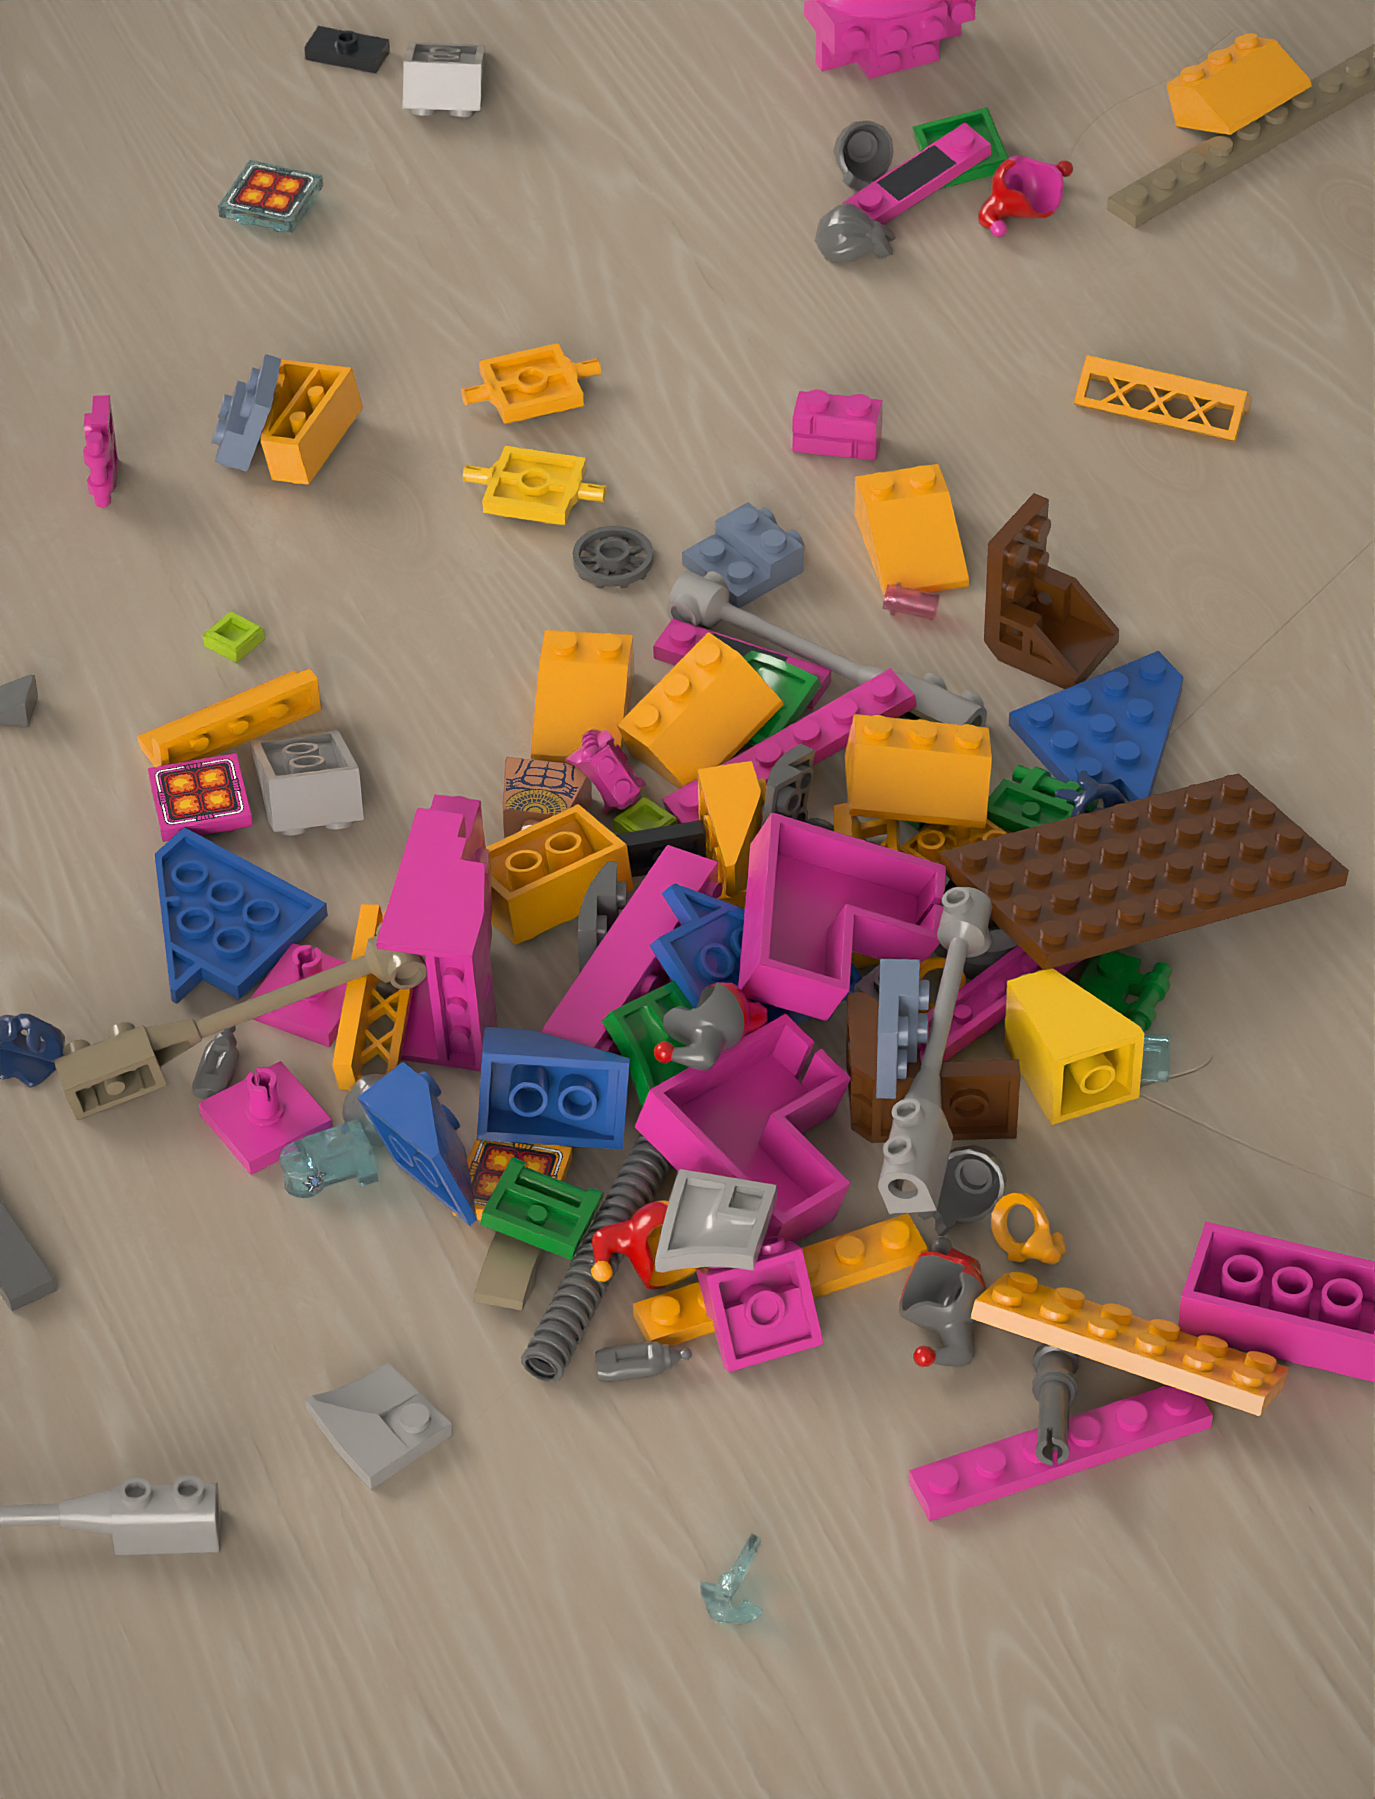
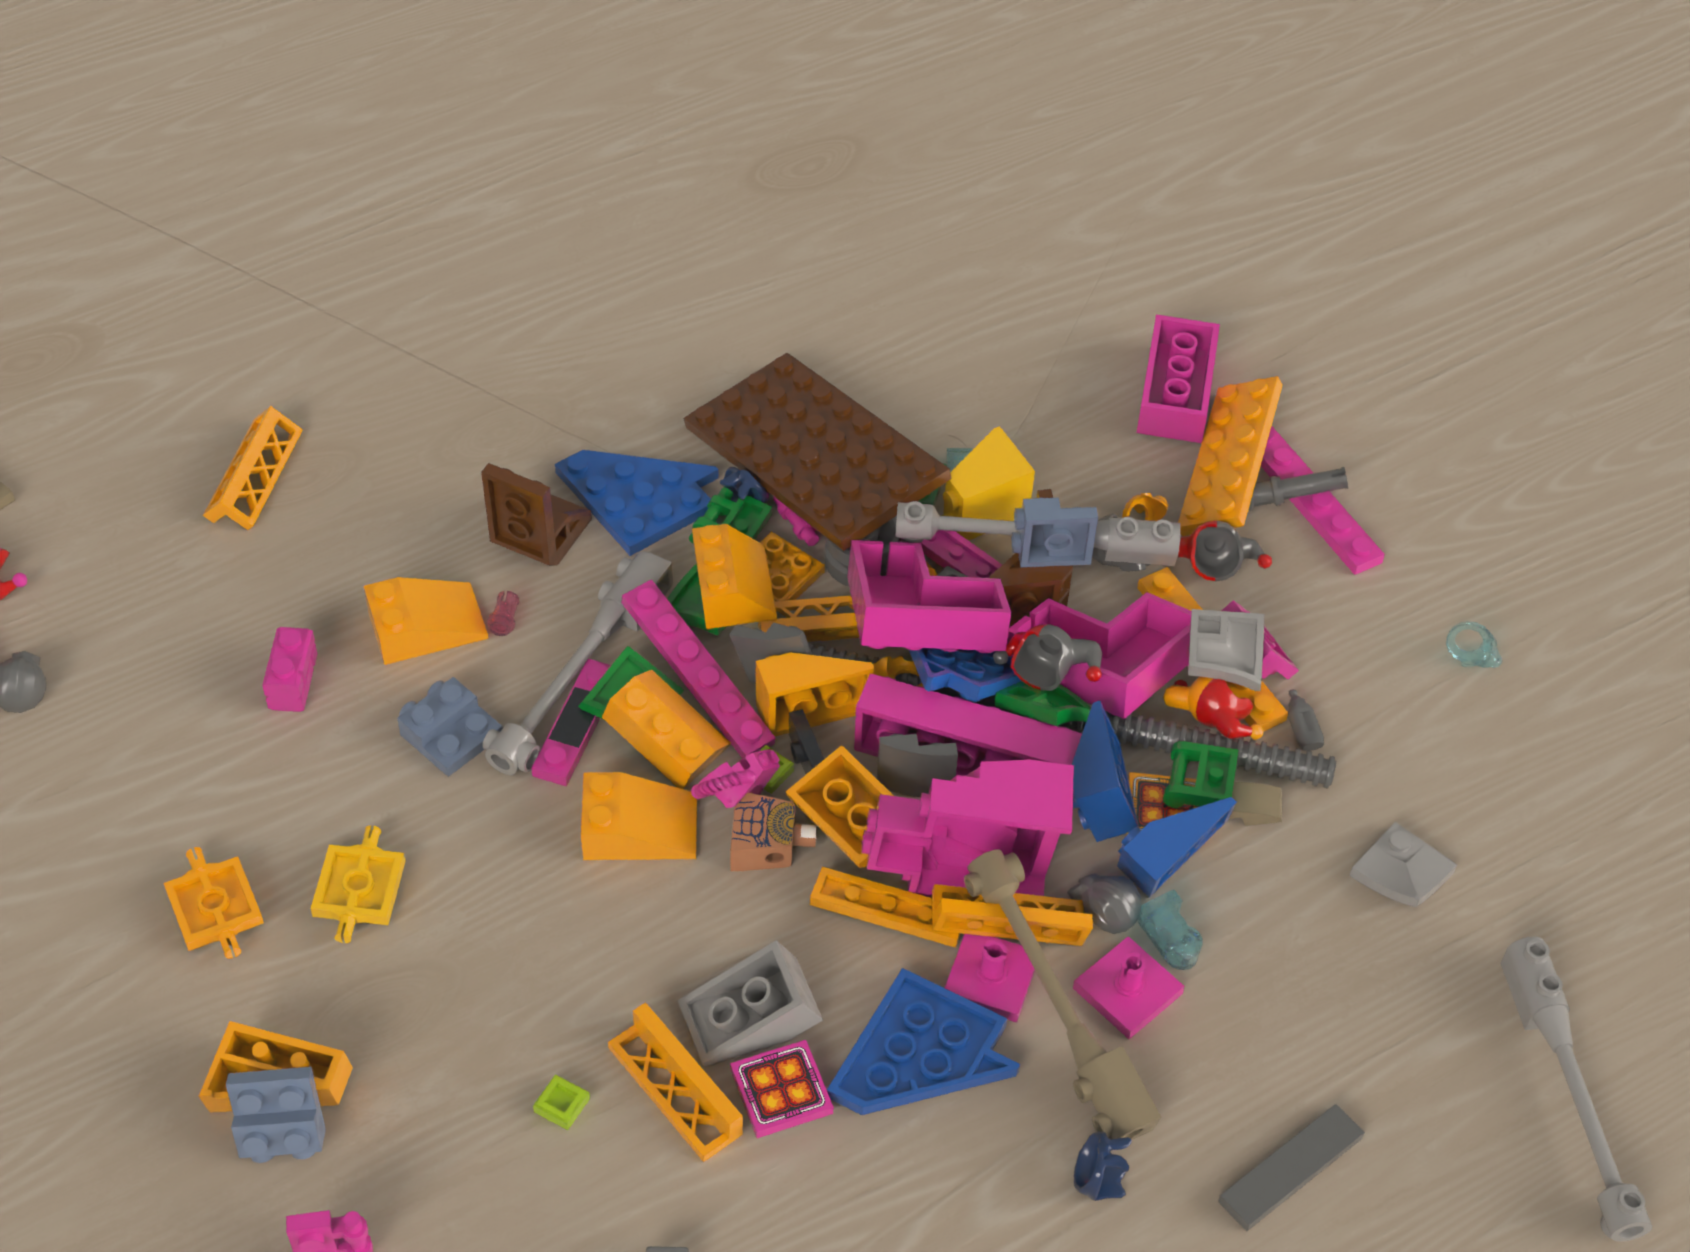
camera: 100 degrees left, 5 degrees up
dark grey piece [192,1026,239,1100] -> none
dark grey wheel [573,526,653,589] -> none

